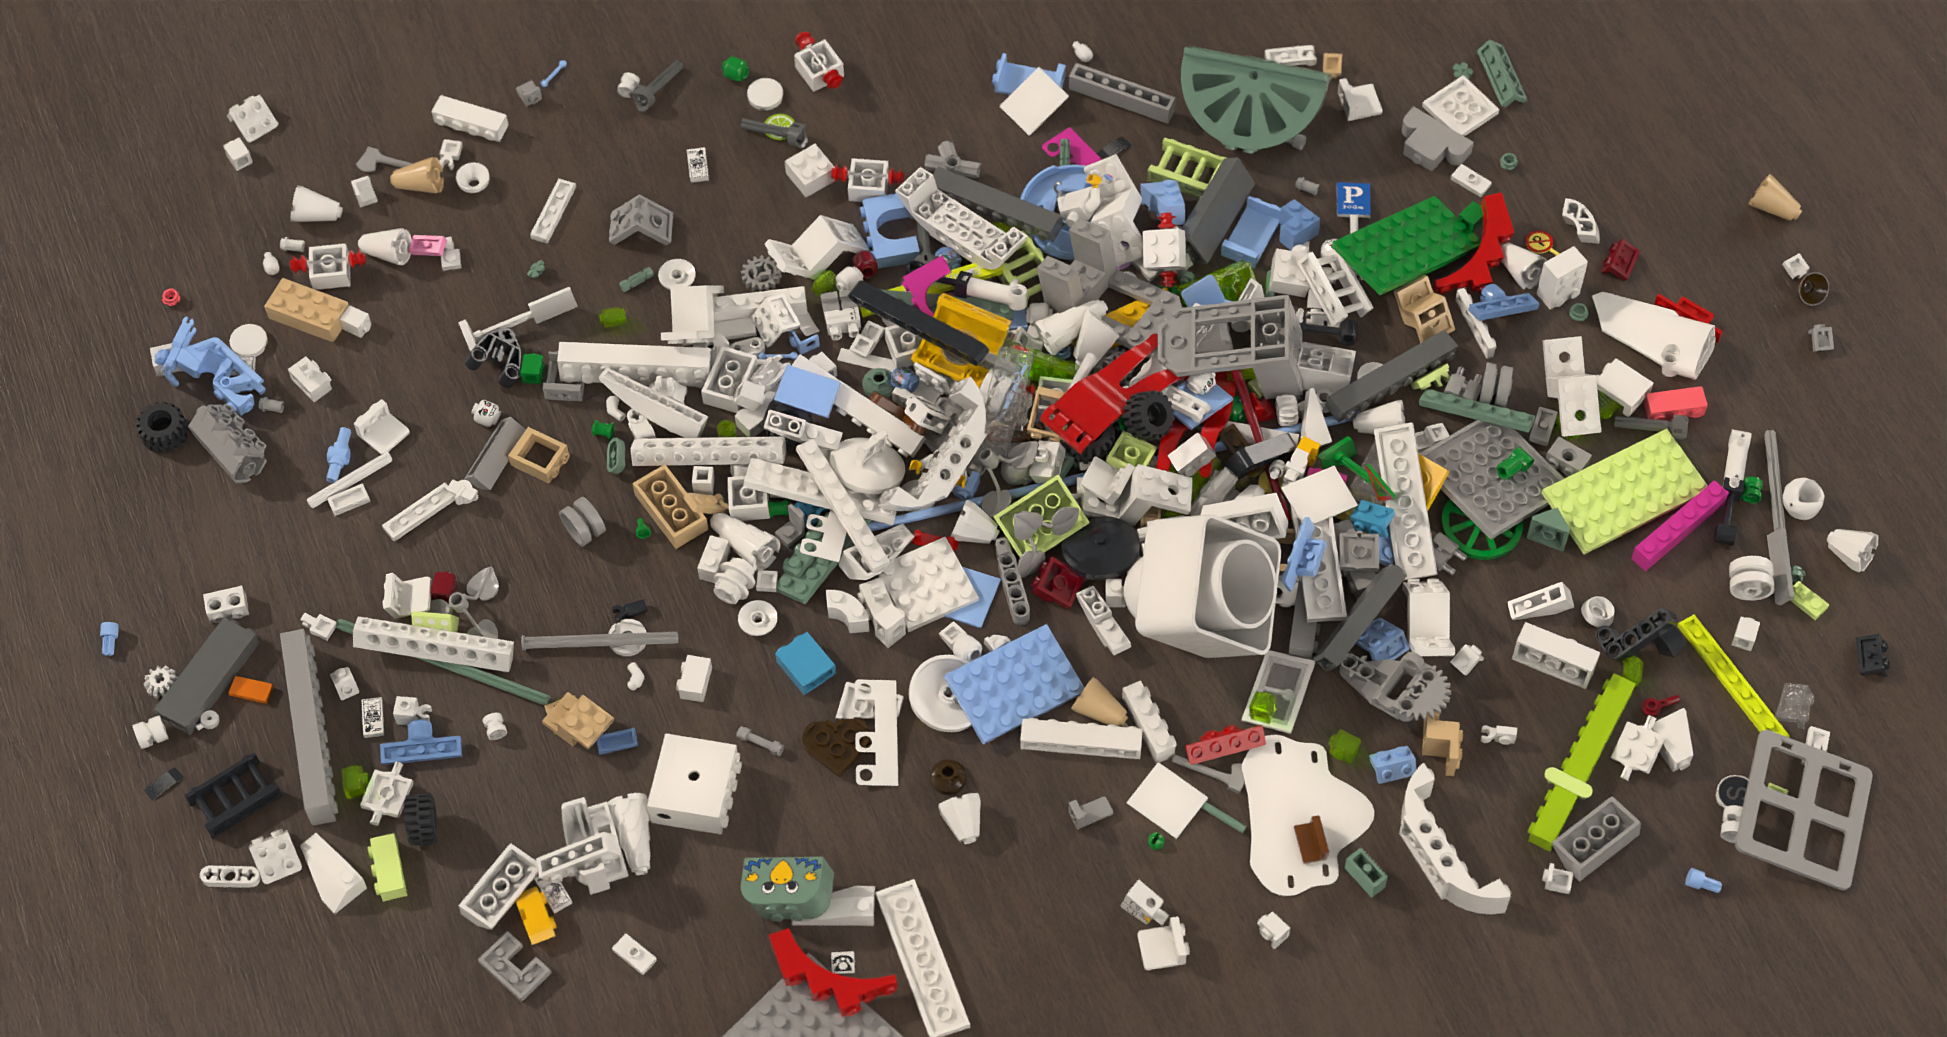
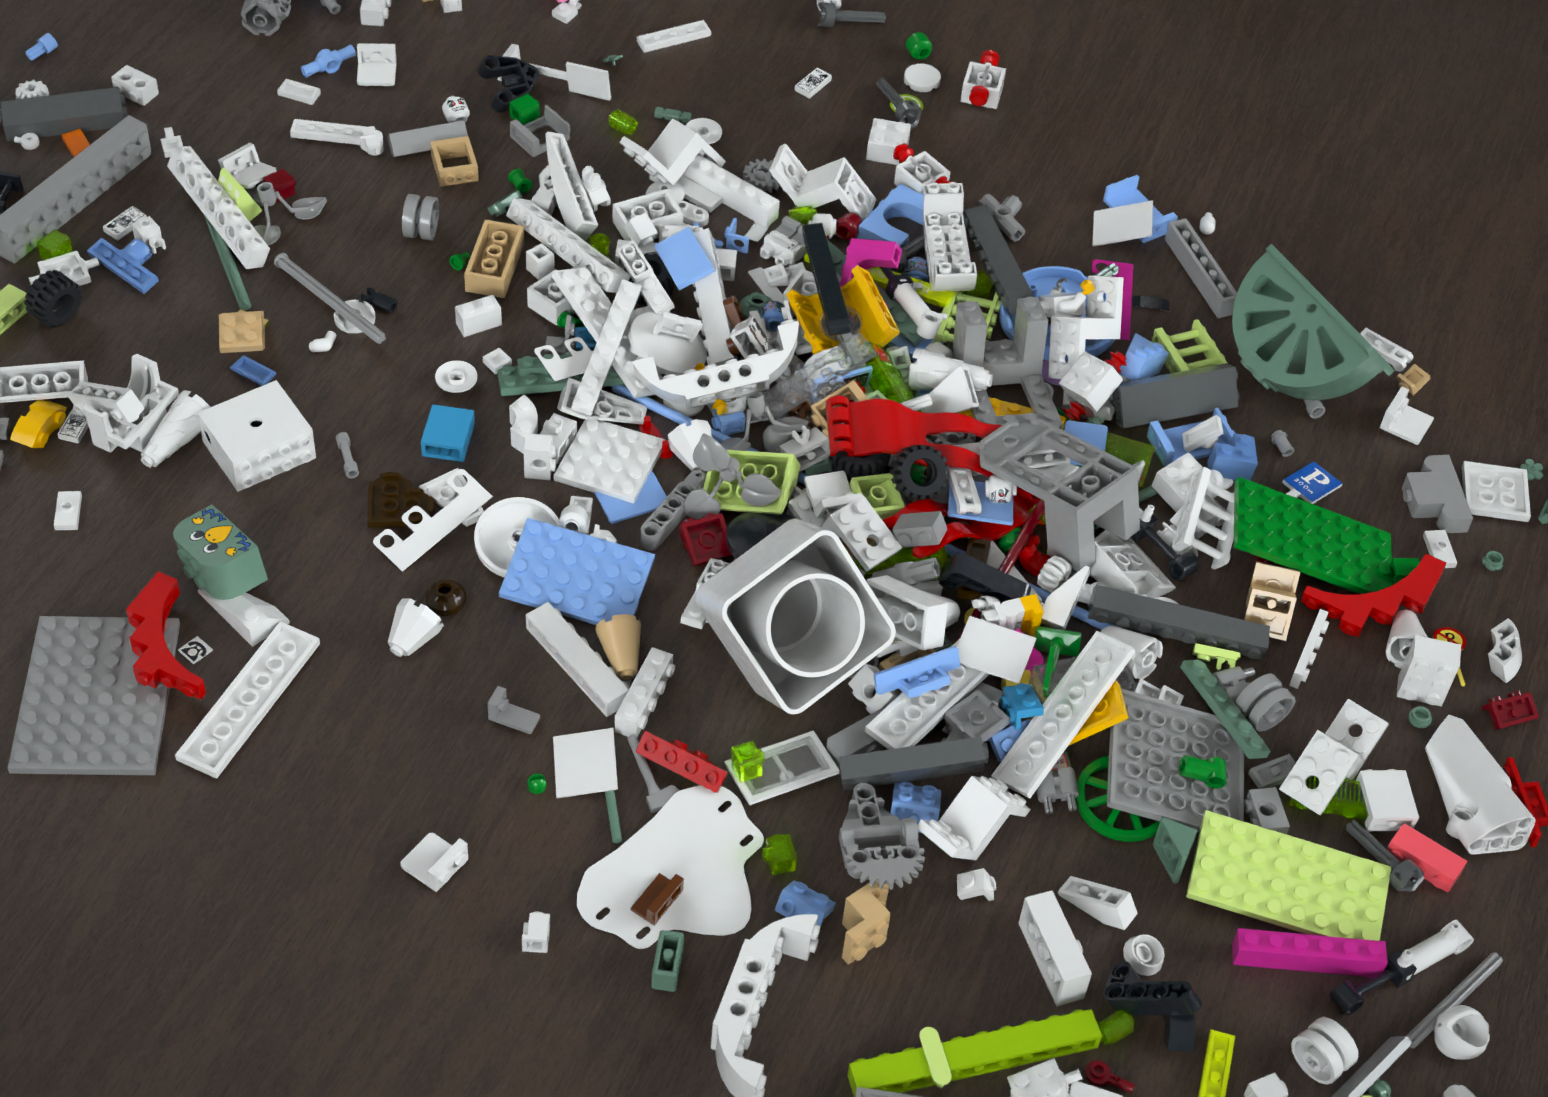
camera: 40 degrees right, 10 degrees down
white axle [307,452,392,508] -> none
white bracket [330,667,359,700] -> none
white wheel [482,713,507,740] -> none
white brick [557,342,712,388] -> none
light grey bracket [609,194,673,245] -> none
white brick [676,655,712,702] -> none
tan plate [684,493,729,514] -> none
white cone [710,513,780,571] -> none
white piece [713,557,755,604] -> none
white bracket [751,293,800,347] -> none
white torso [1120,879,1169,925] -> none
medium blue plate [1468,284,1539,321] -> none
white plate [1481,726,1517,745] -> none
green wheel [1741,477,1763,503] -> none
none -> white tile [1182,415,1223,452]

